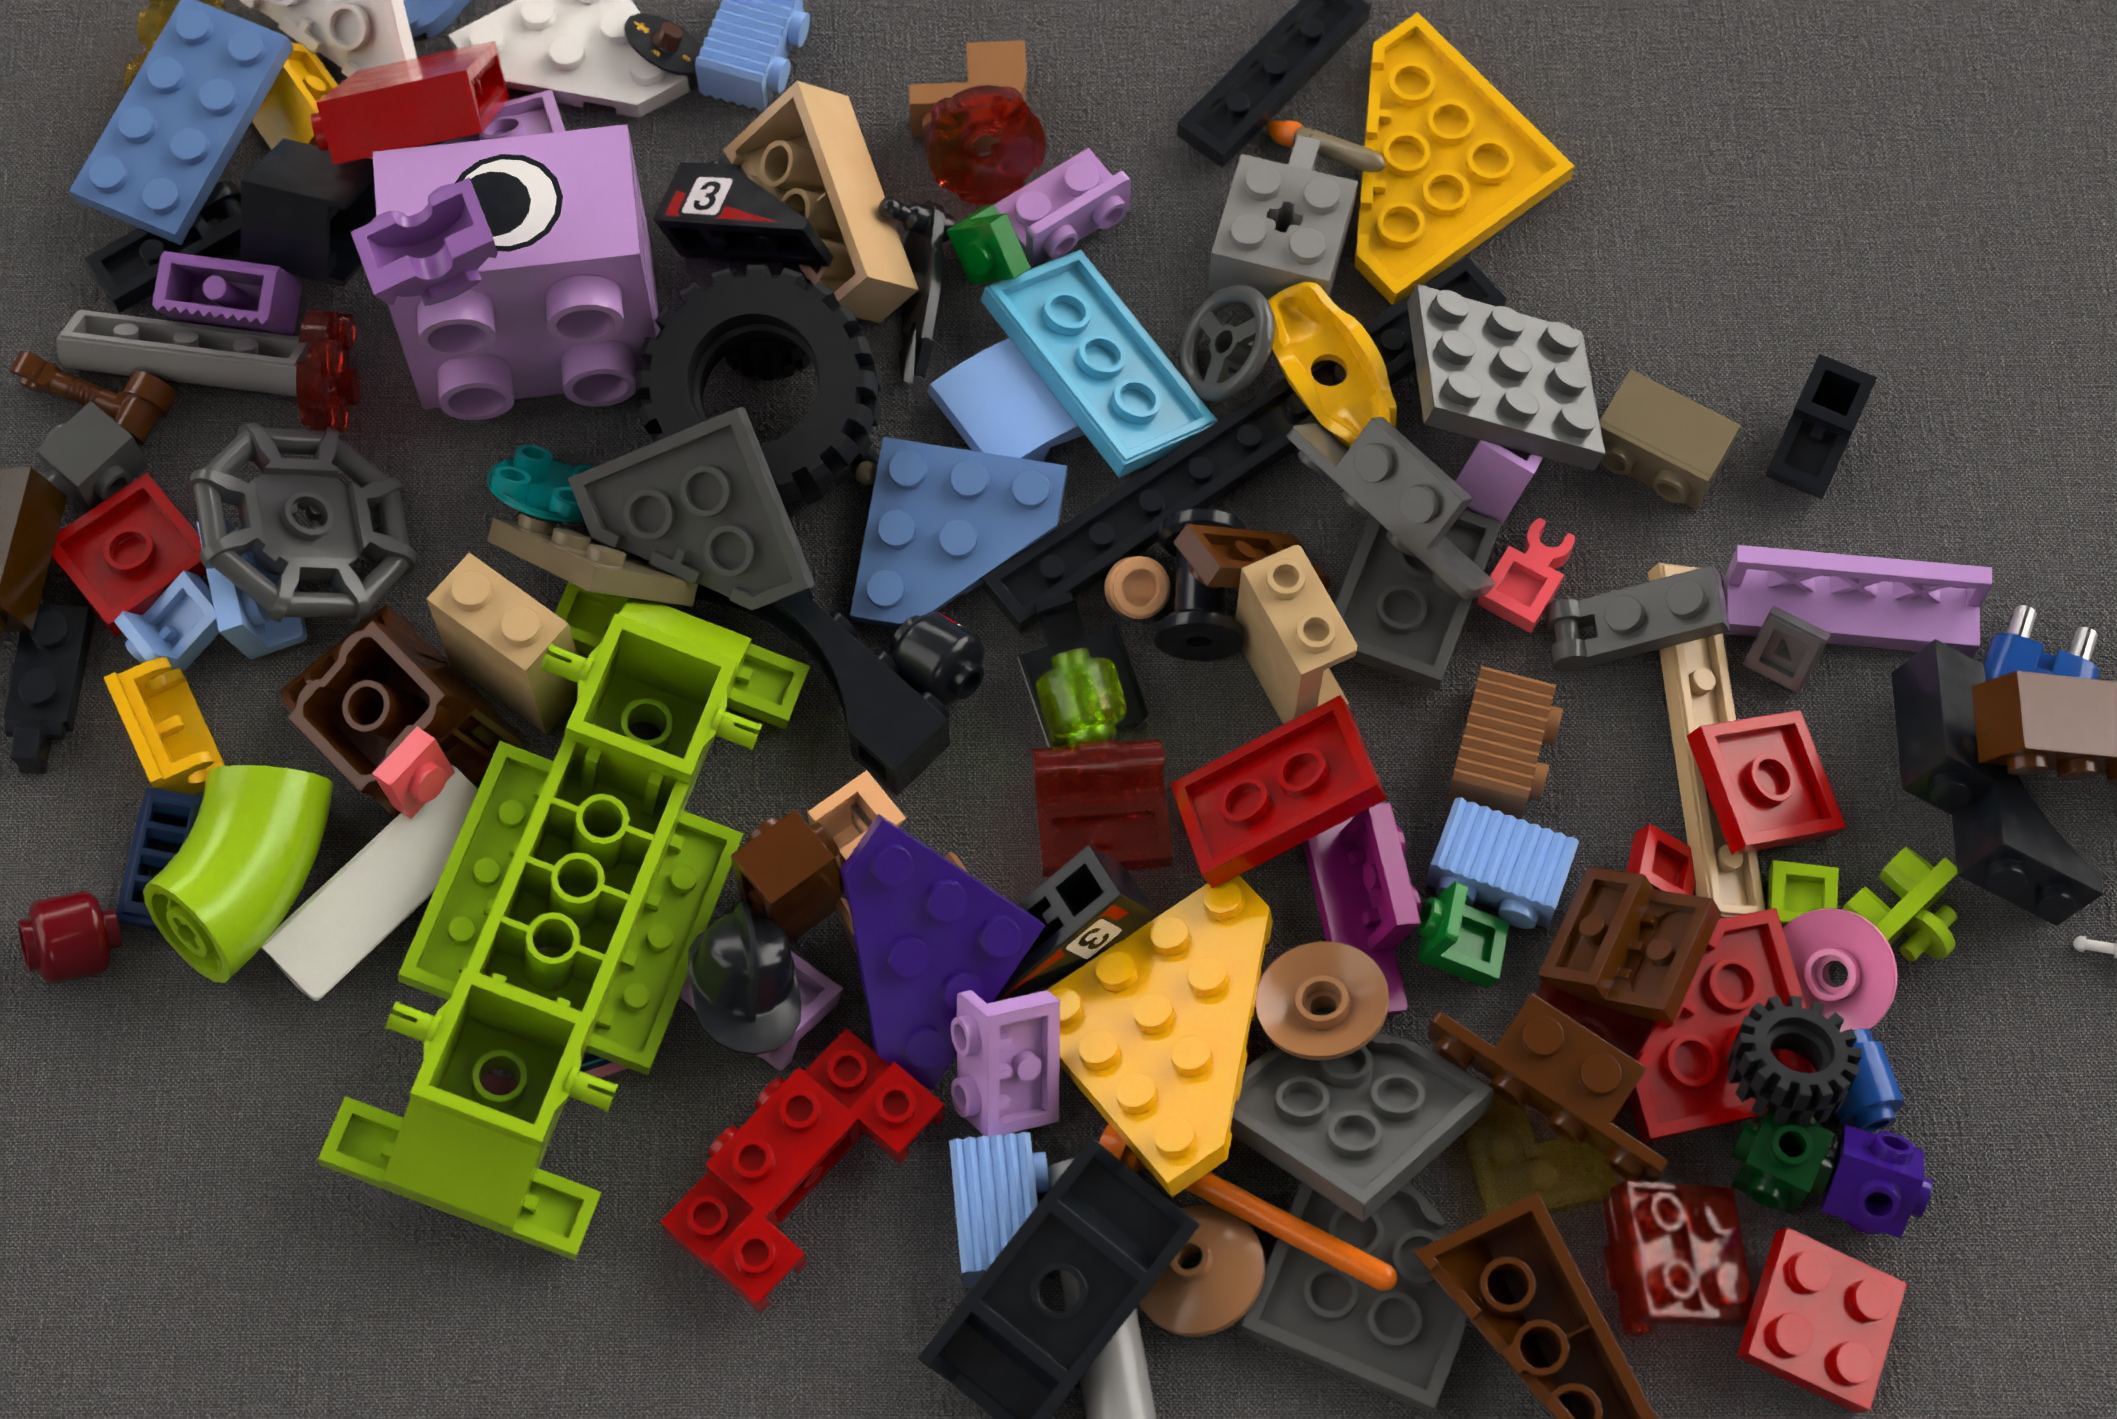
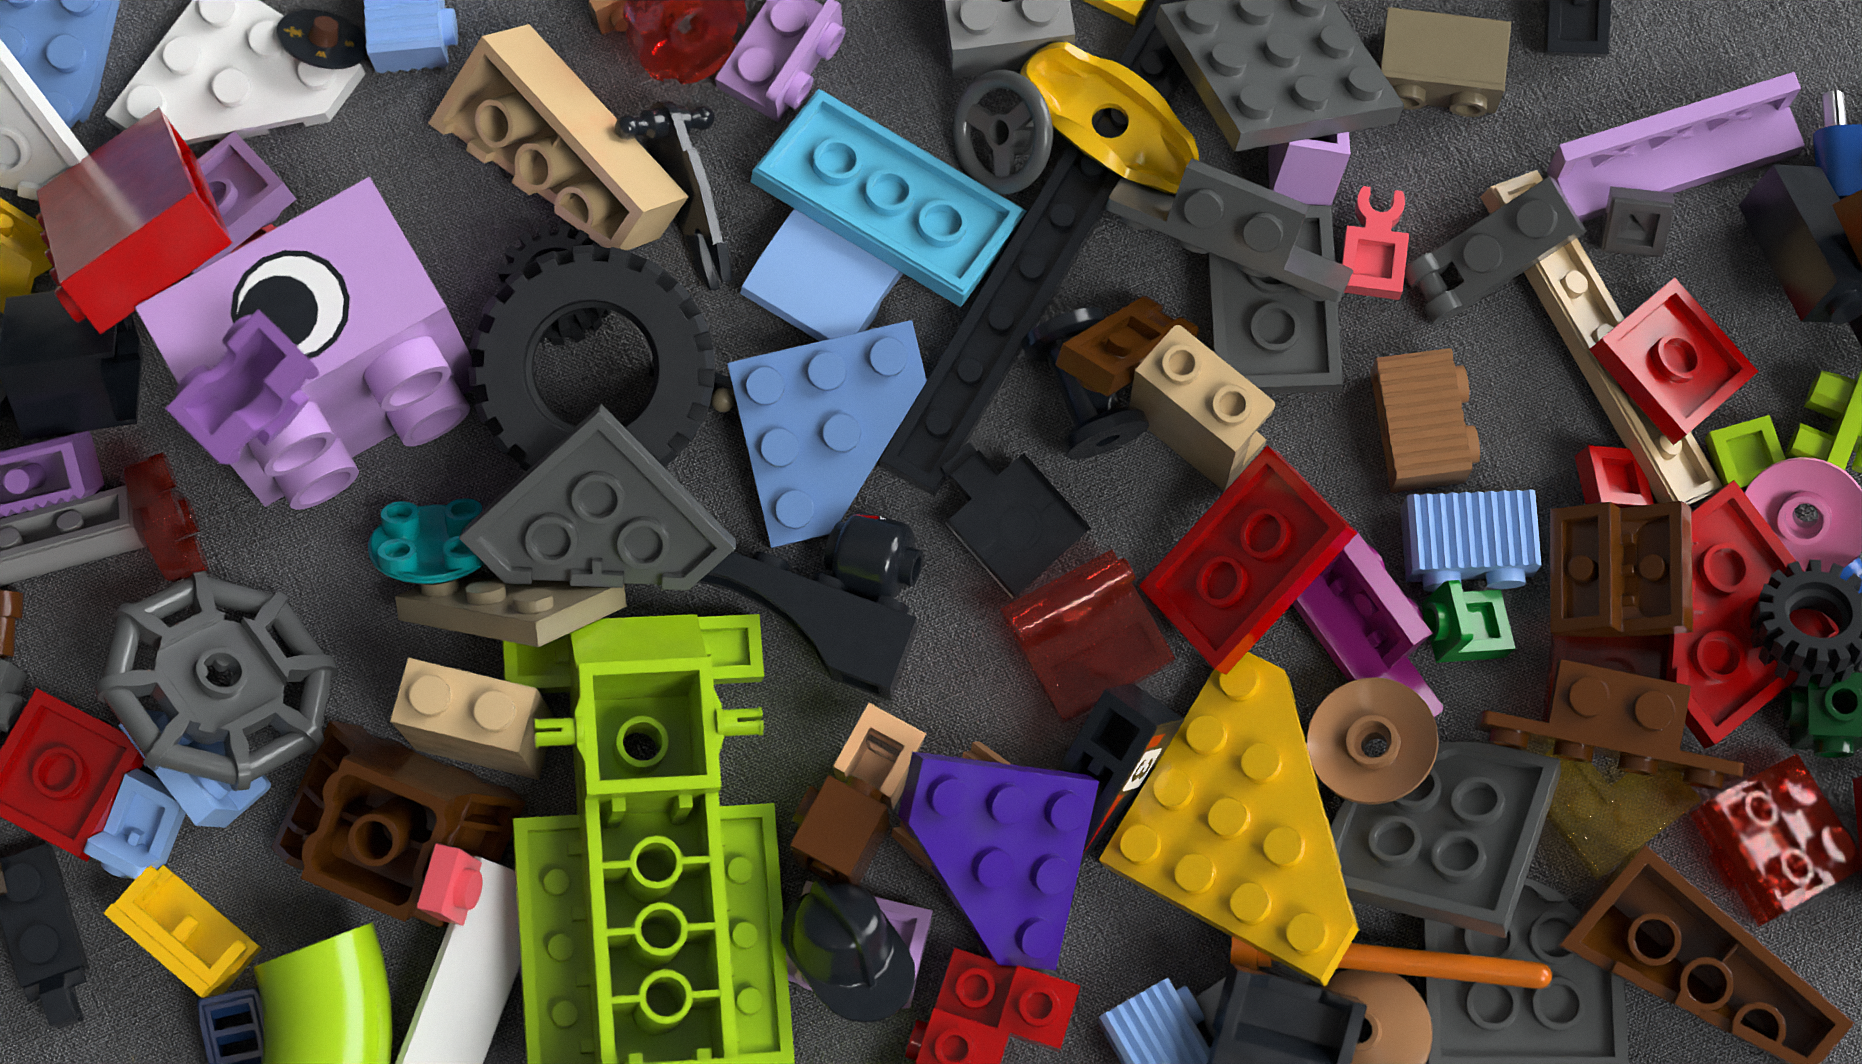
camera: 20 degrees left, 10 degrees up
black slope [653,161,834,267] -> none
green bracket [946,205,1031,285] -> none
lavender bracket [951,990,1060,1137] -> none
clear neon green head [1036,648,1127,747] -> none
light nougat tile [1104,556,1170,619] -> none

